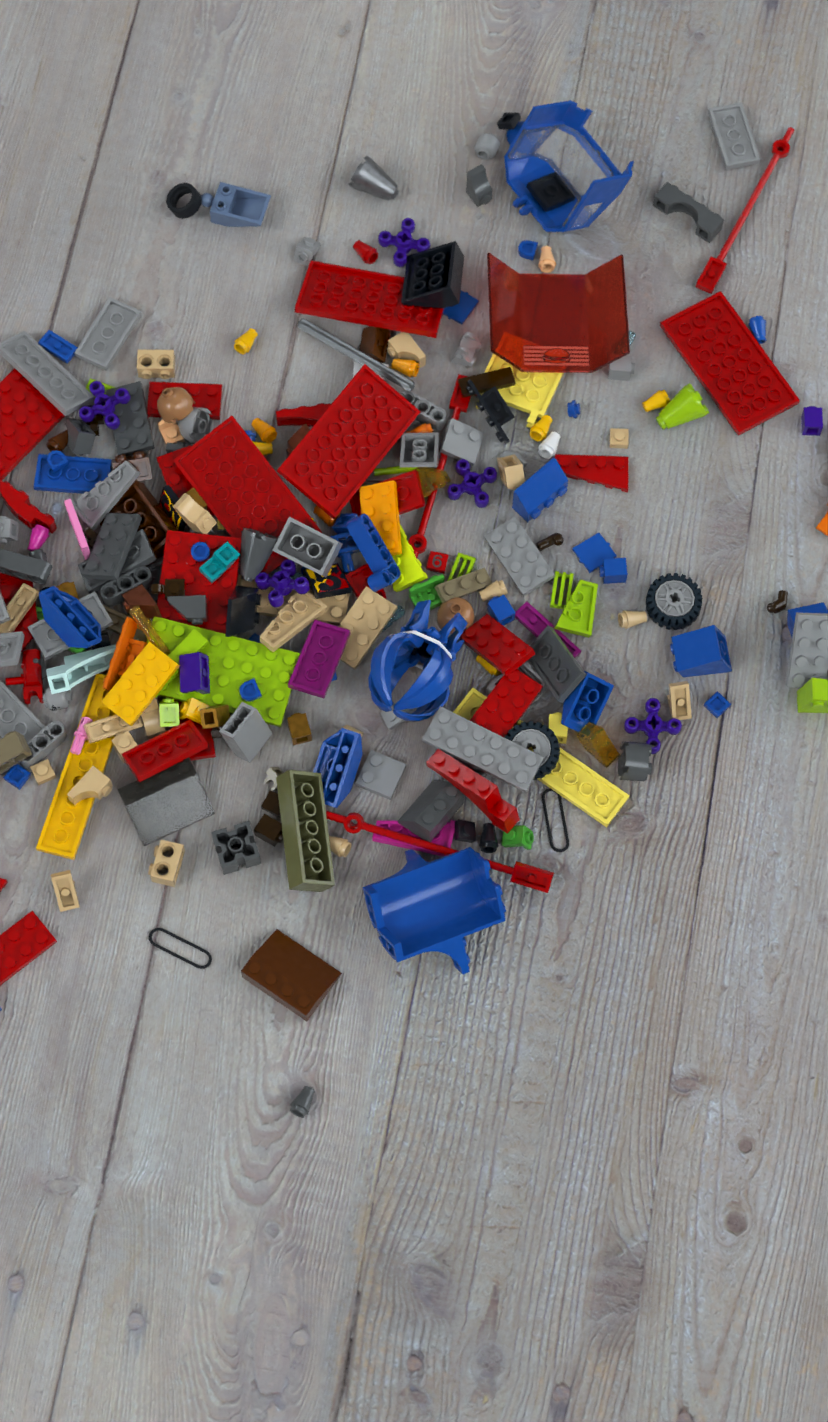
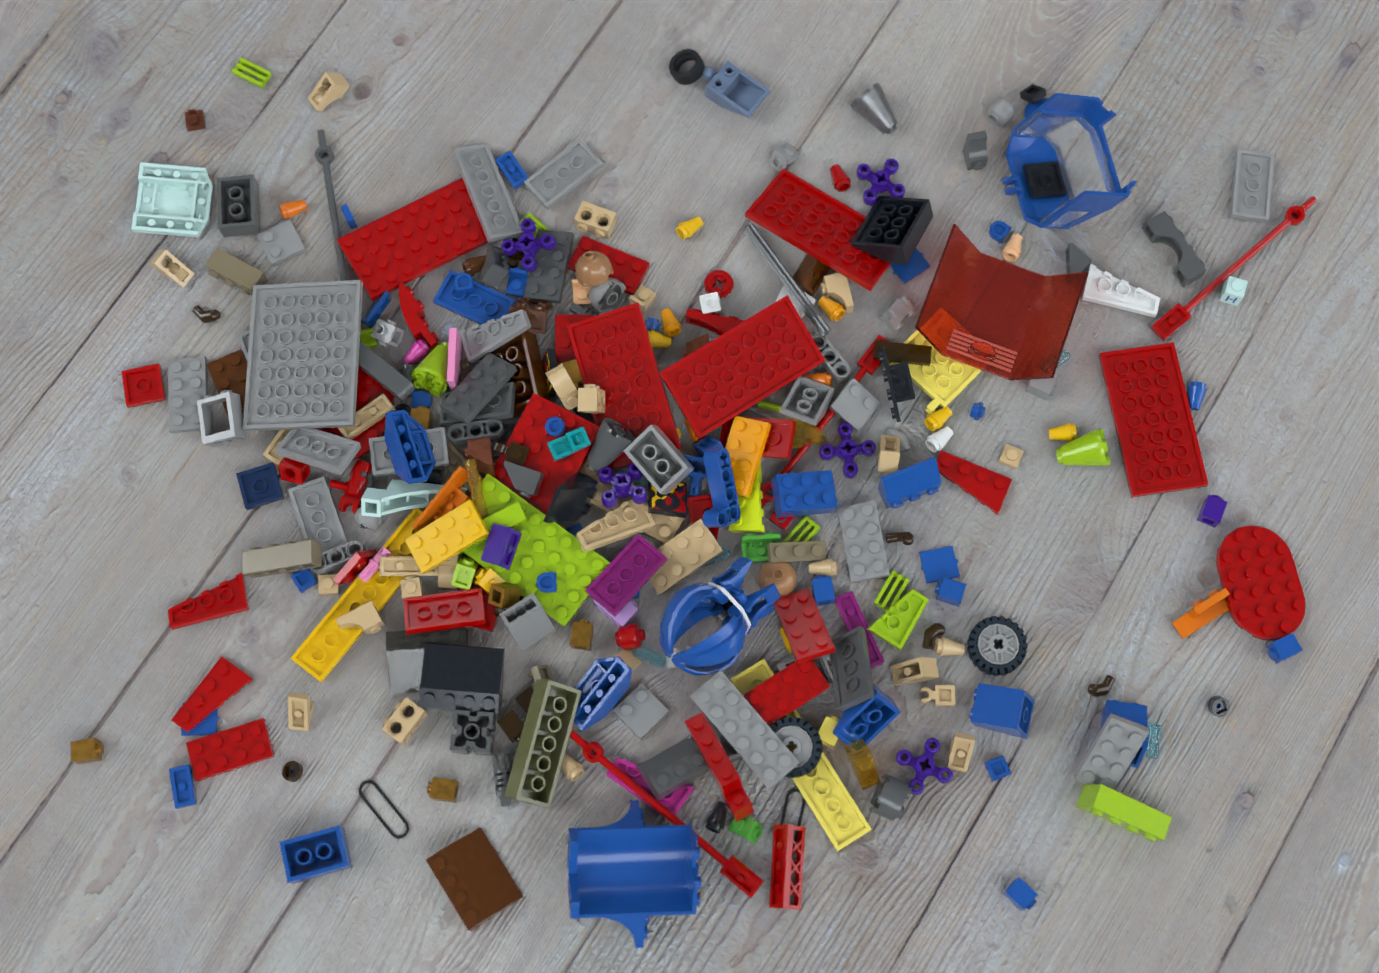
camera: 25 degrees right, 5 degrees up
black plate [455,819,476,843] -> none
none -> blue brick [279,826,353,884]
none -> dark brown tile [282,761,303,782]
none -> red wing [333,549,378,585]
none -> lime cone [411,342,448,397]
none -> blue tile [412,391,432,409]
none -> black slope [419,643,505,713]
none -> pearl gold brick [427,777,459,803]
none -> dark grey hinge [492,754,512,807]
none -> blue bracket [505,267,528,298]
none -> tan brick [578,384,605,413]
none -> lavender arch [593,599,639,627]
none -> red head [615,623,646,650]
none -> tan bracket [628,284,657,314]
none -> clear light blue piece [633,647,666,668]
none -> white bracket [699,292,722,314]
none -> red gear [704,270,734,298]
none -> red fence [769,824,805,910]
none -> blue brick [771,470,838,518]
none -> tan slope [890,657,939,685]
none -> tan plate [920,685,955,706]
none -> dark brown arm [922,623,945,649]
none -> blue brick [1002,877,1038,911]
none -> dark grey slope [1065,243,1092,285]
none -> white wing [1082,264,1160,317]
none -> light aqua brick [1219,276,1248,306]

